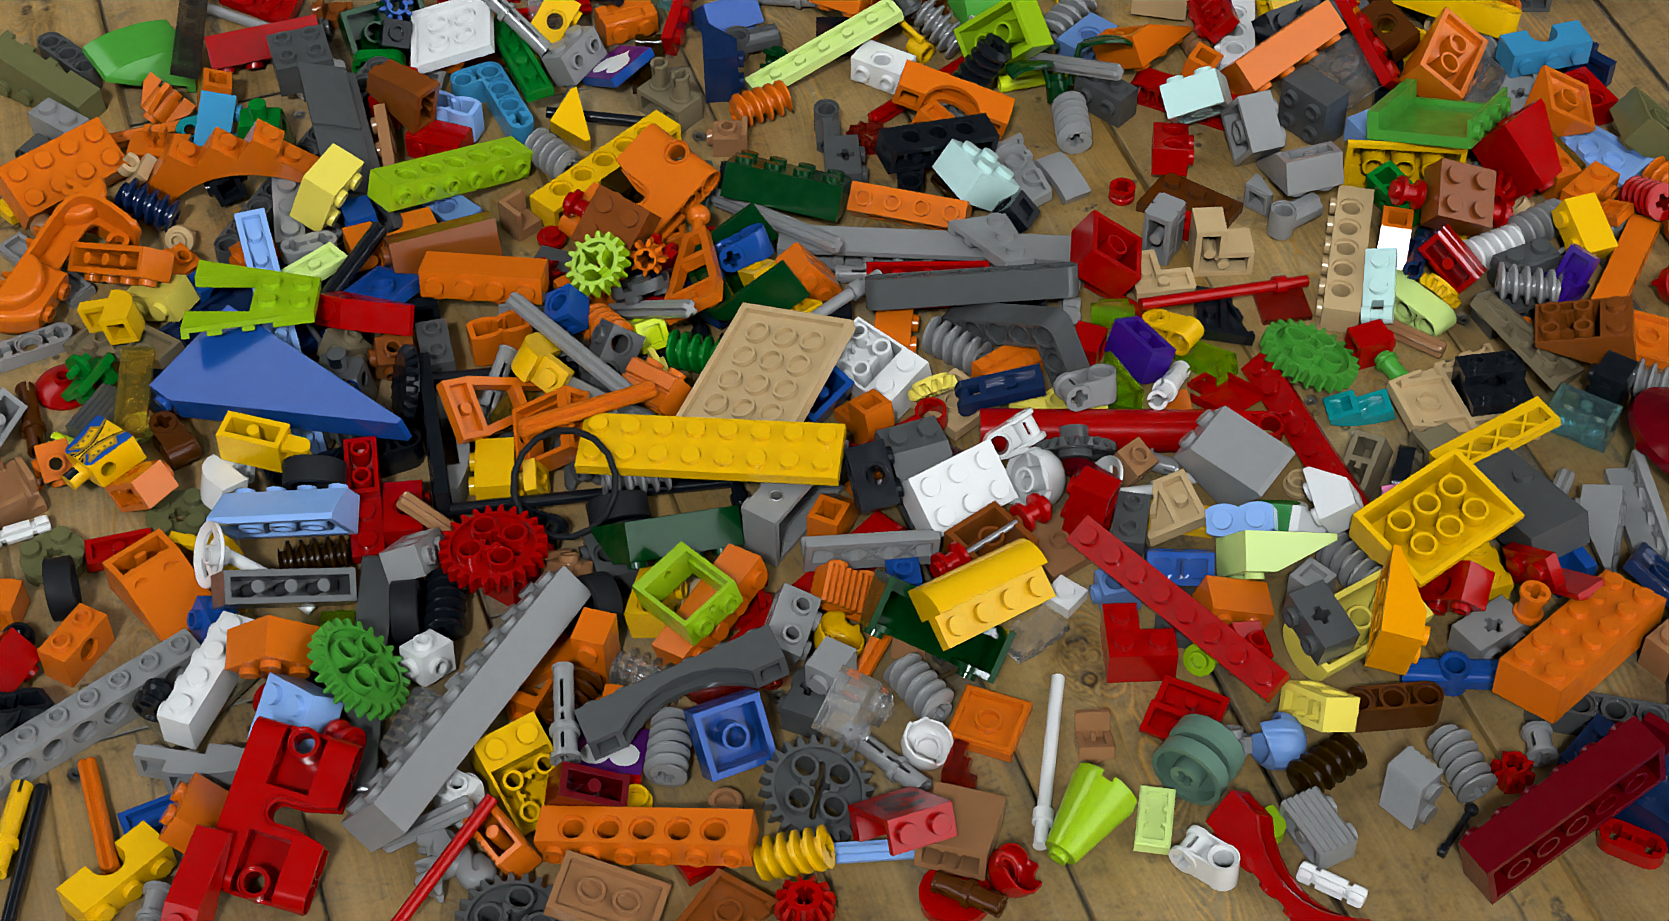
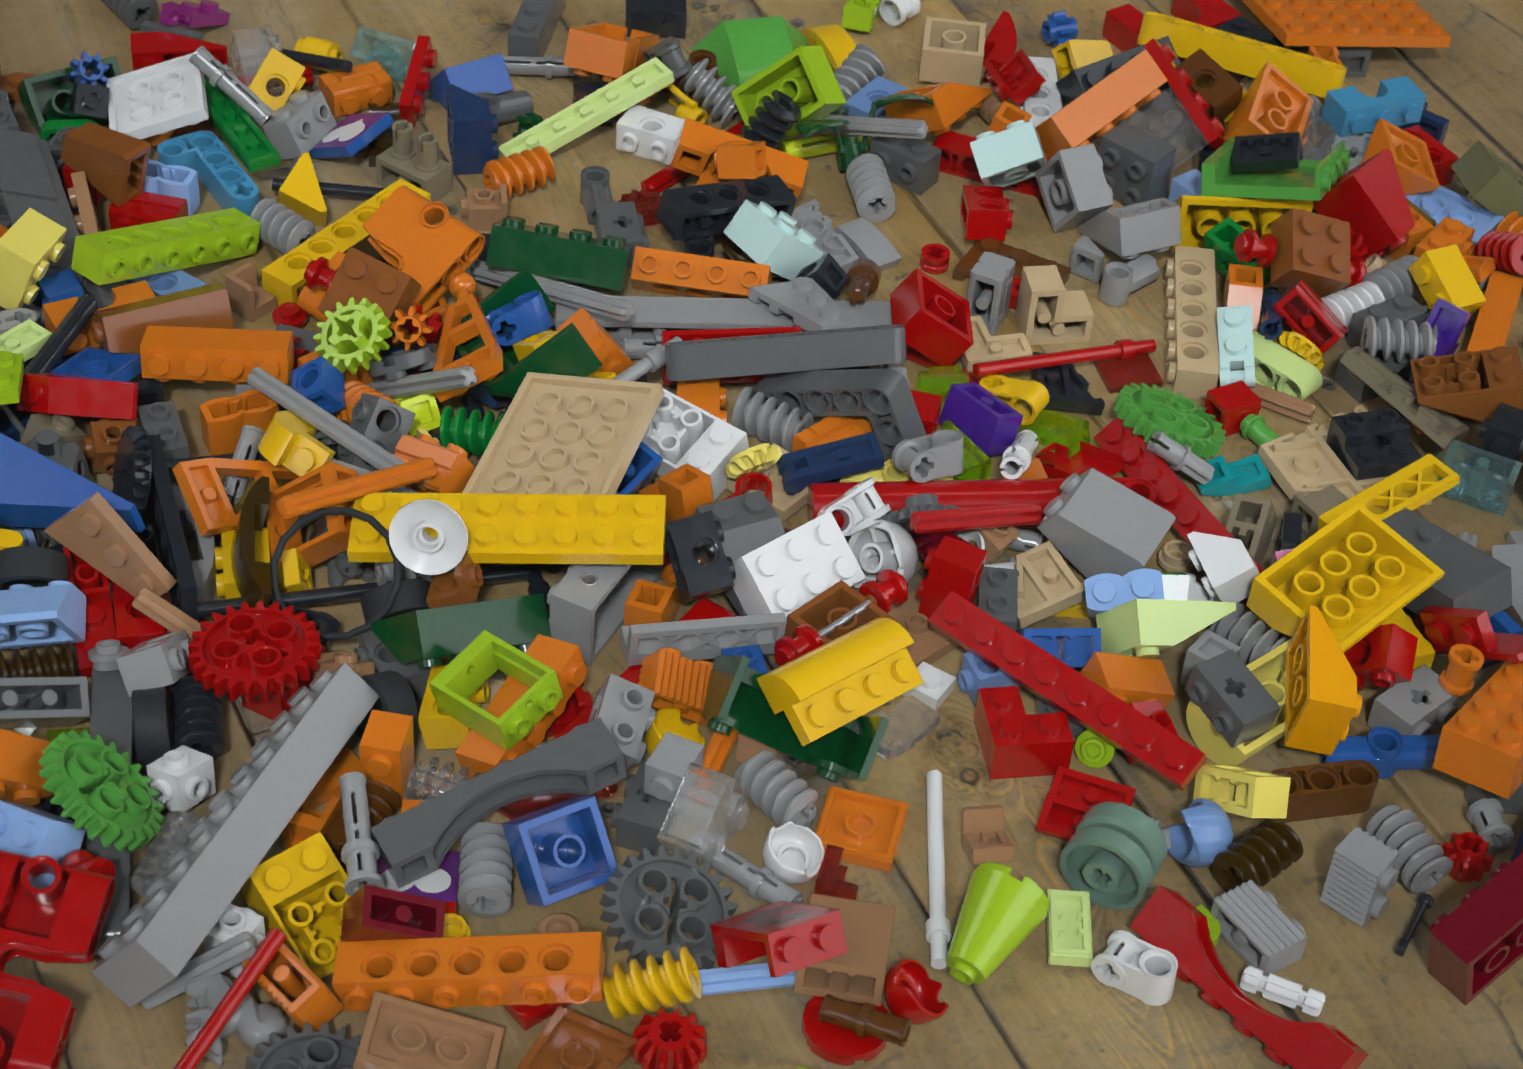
camera: 10 degrees left, 5 degrees down
none -> medium nougat wing [44,492,177,597]
none -> light grey plate [88,639,129,671]
none -> dark brown slope [231,476,272,608]
none -> white dish [389,499,468,575]
none -> dark orange bracket [426,551,483,609]
none -> orange brick [713,141,766,179]
none -> reddish brown piece [845,258,881,306]
none -> red axle [909,503,1043,534]
none -> light grey axle [1146,430,1215,485]
none -> black bracket [1232,132,1303,173]

